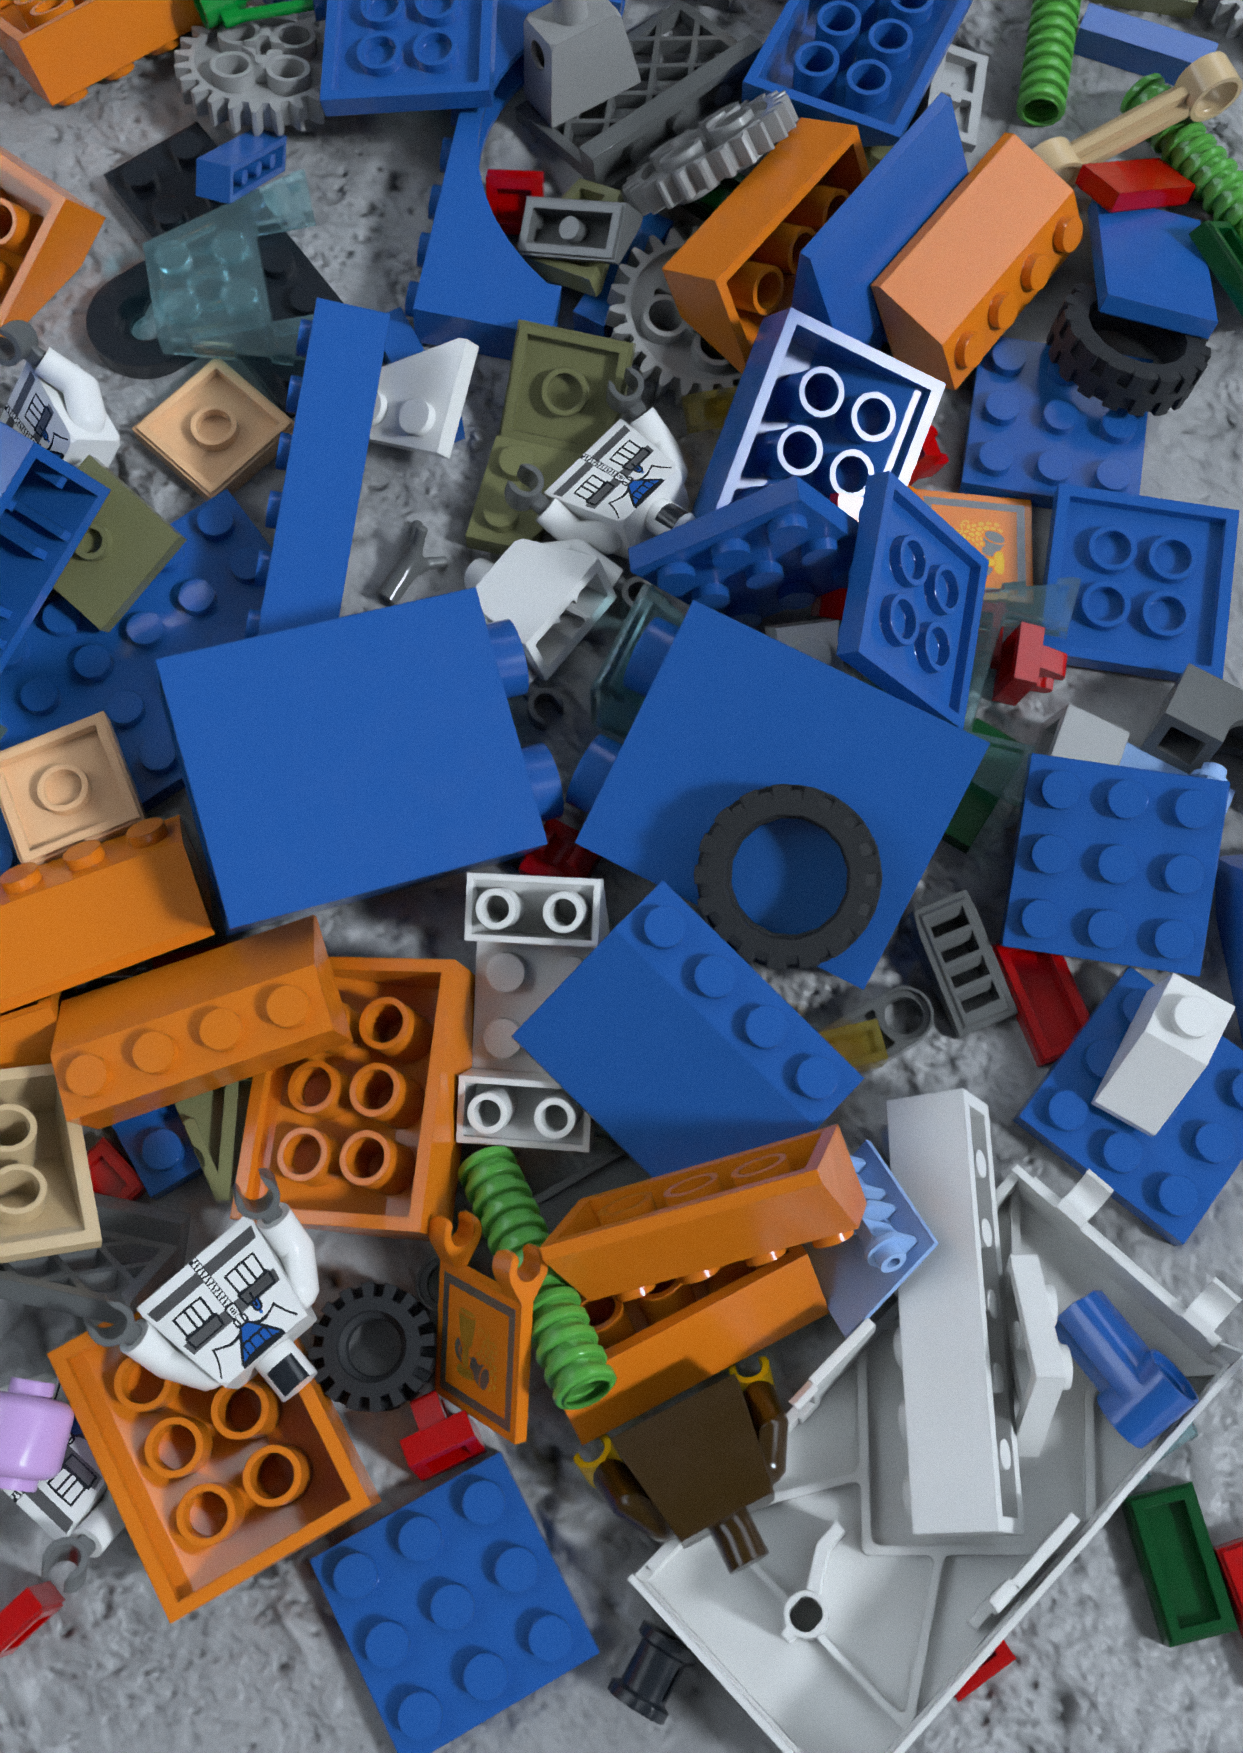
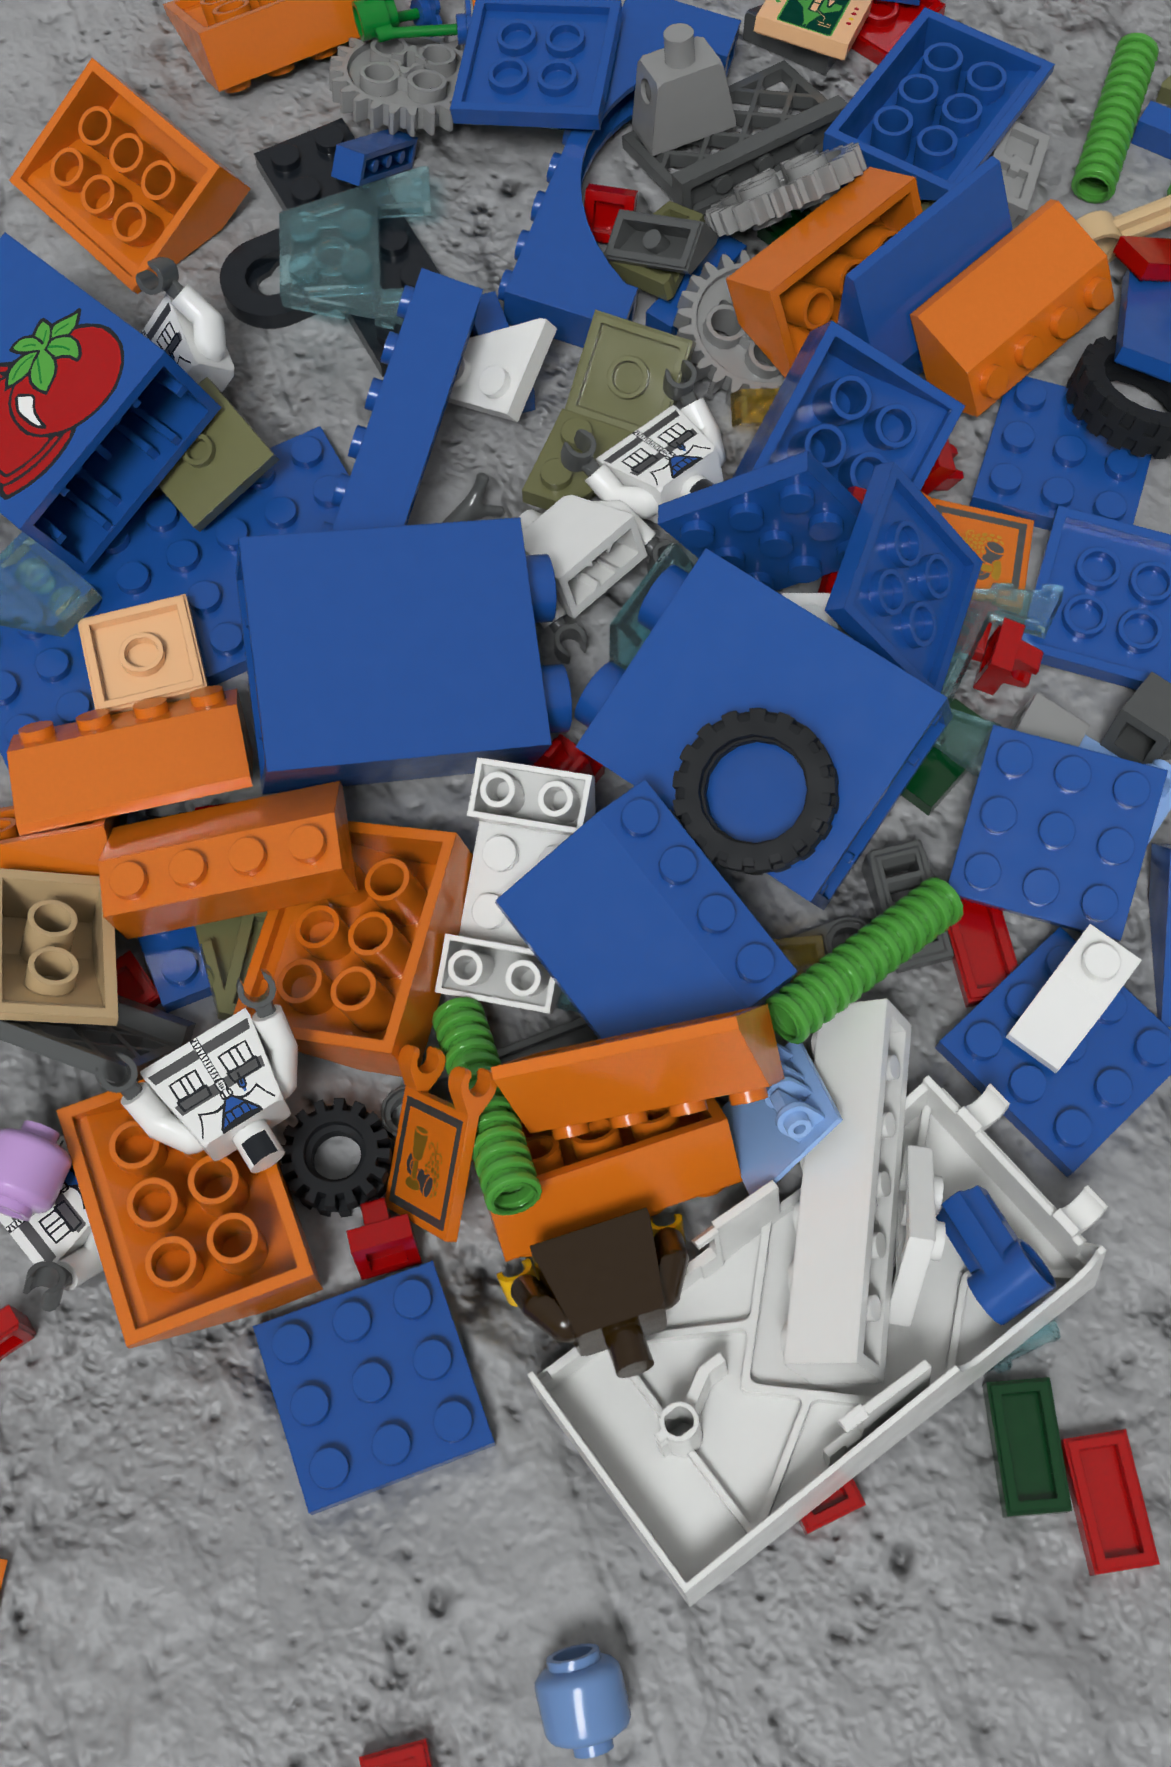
camera: 10 degrees right, 5 degrees down
light nougat tile [132,356,295,501] -> none
black bush [607,1620,698,1725] -> none
none -> bright green piece [765,877,963,1044]

